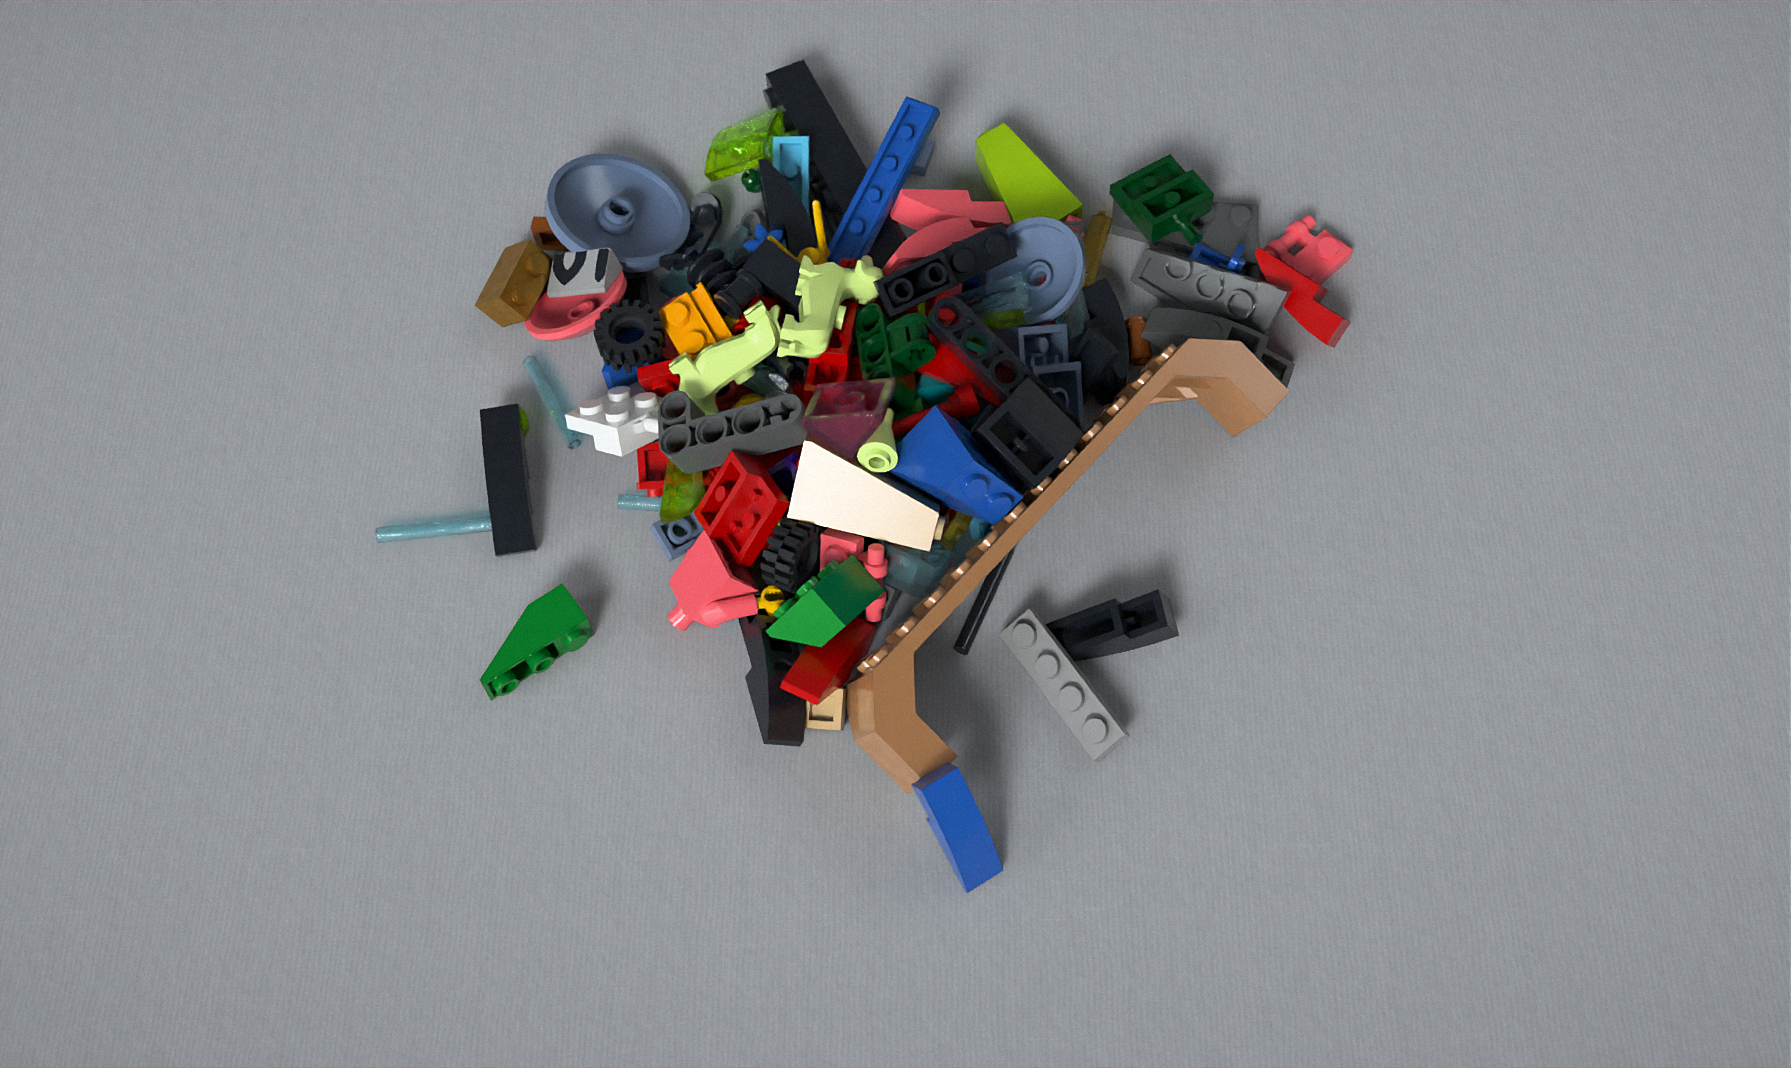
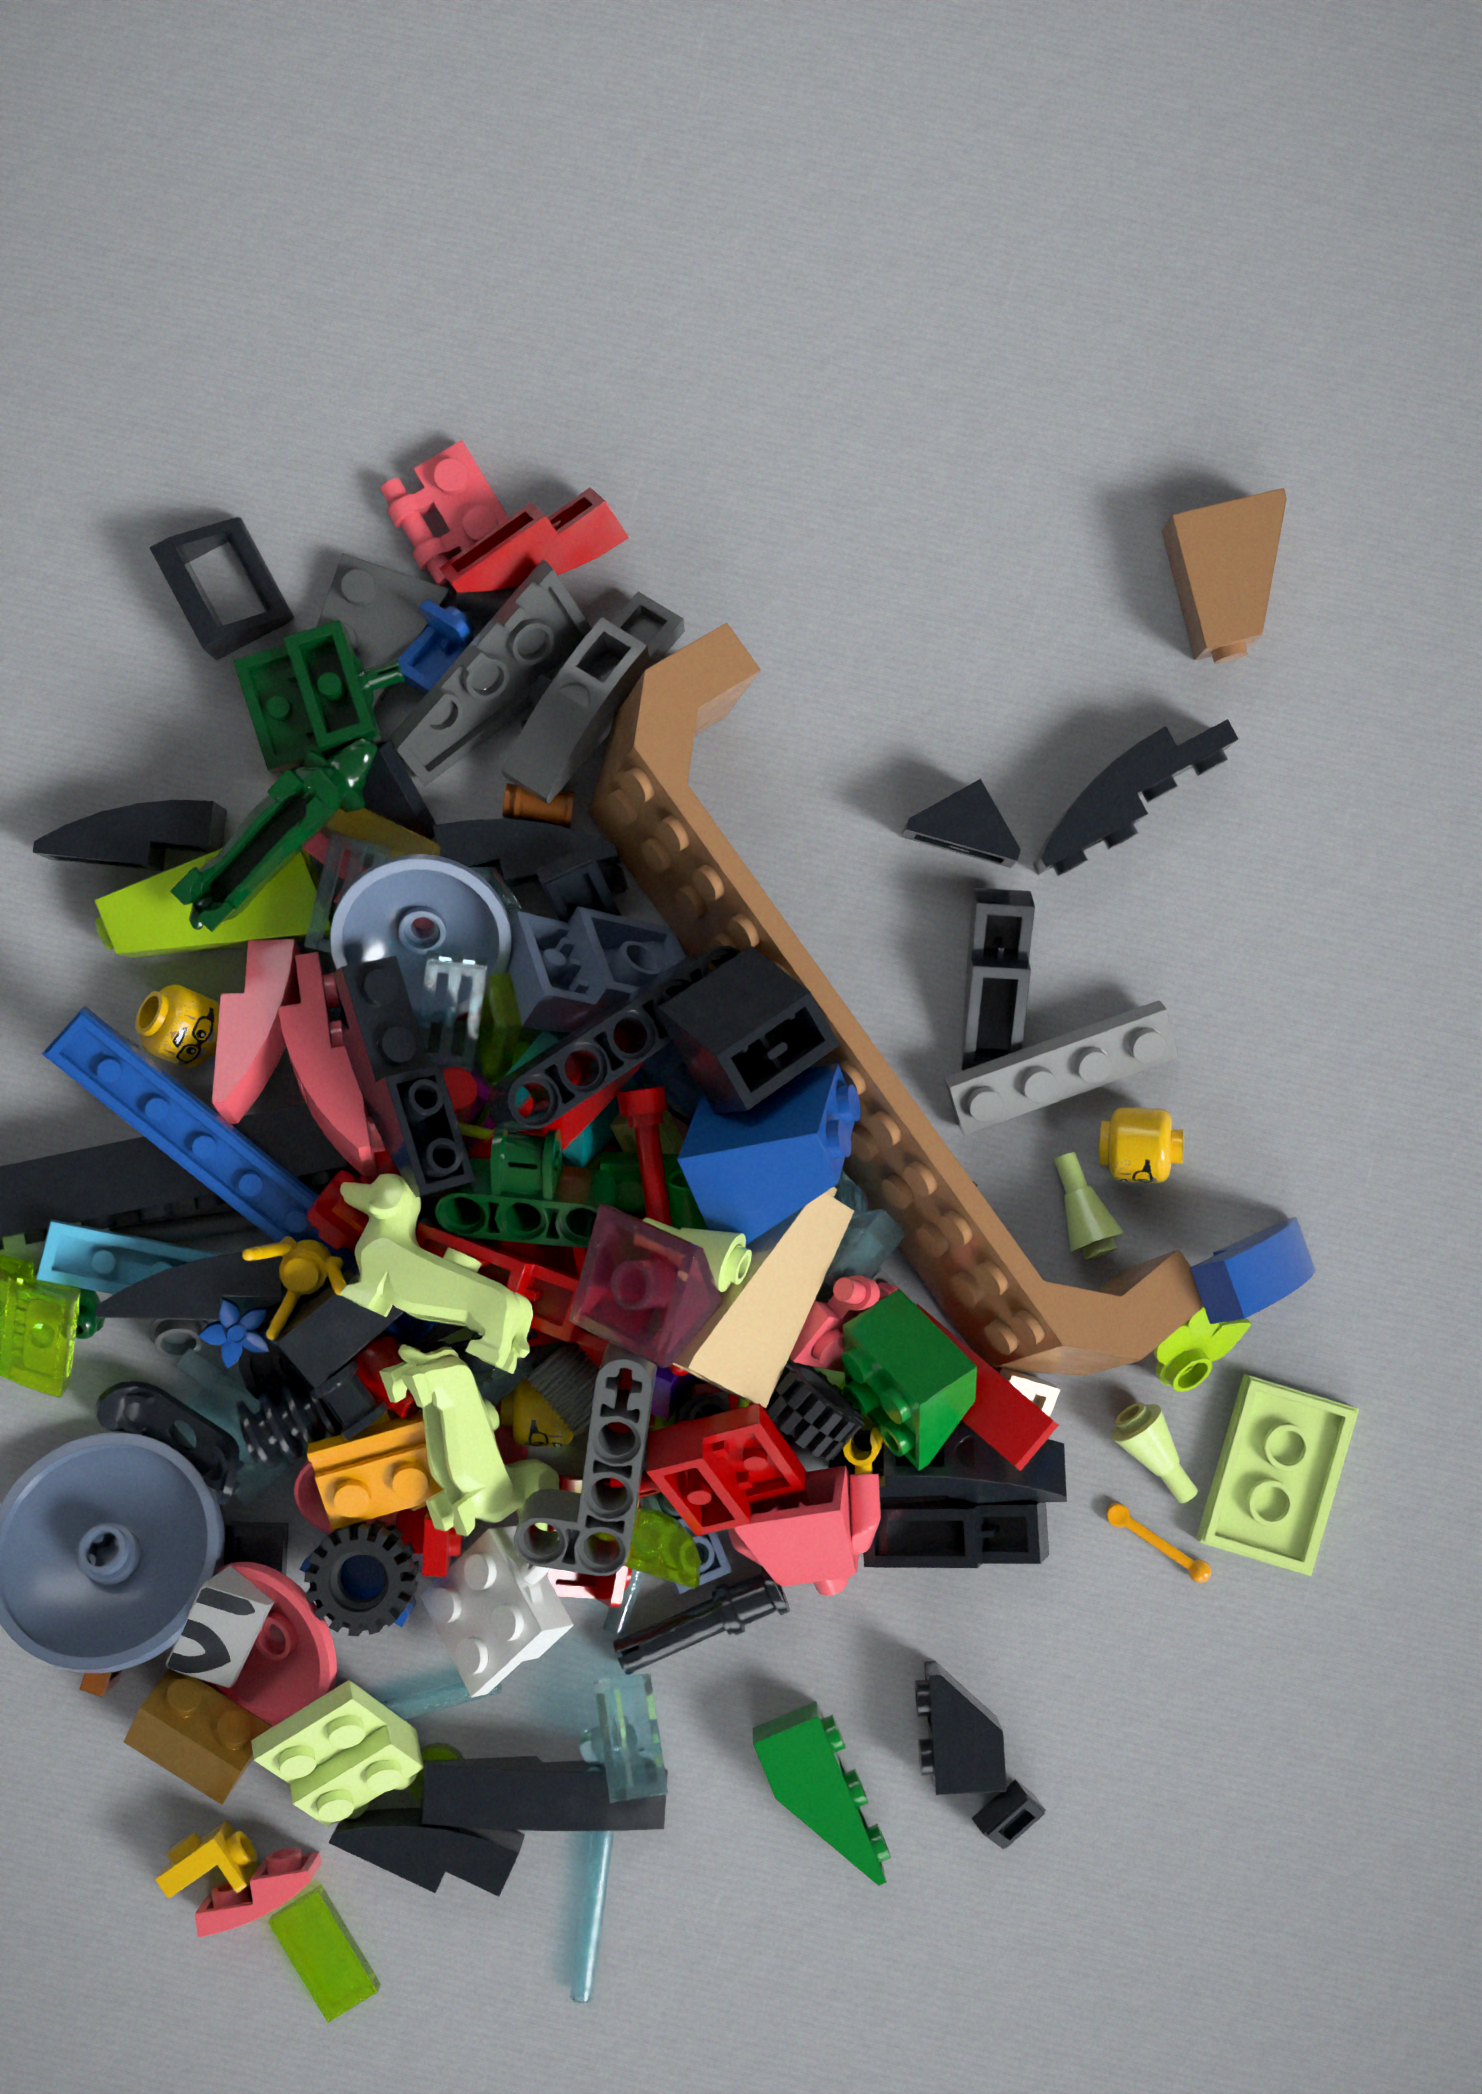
camera: 80 degrees left, 25 degrees up
none -> black slope [33,800,227,871]
none -> yellow head [135,984,220,1068]
none -> black tile [149,517,294,661]
none -> yellow bracket [155,1820,259,1899]
none -> dark green animal [170,738,378,932]
none -> coral slope [195,1848,321,1937]
none -> yellowish green plate [251,1680,424,1827]
none -> clear neon green tile [268,1884,381,2023]
none -> black slope [329,1808,525,1897]
none -> black tile [362,740,437,842]
none -> clear light blue tile [579,1673,668,1803]
none -> black pin [613,1566,790,1676]
none -> black slope [863,1500,1049,1568]
none -> black slope [902,778,1021,868]
none -> black slope [915,1661,1007,1795]
none -> black tile [971,1779,1046,1849]
none -> black slope [1033,719,1239,876]
none -> yellowish green cone [1054,1152,1125,1260]
none -> yellow head [1099,1107,1184,1183]
none -> light orange hinge [1106,1503,1211,1583]
none -> yellowish green cone [1112,1402,1198,1503]
none -> lime plate [1154,1307,1251,1392]
none -> medium nougat slope [1161,488,1287,664]
none -> yellowish green tile [1196,1374,1359,1576]

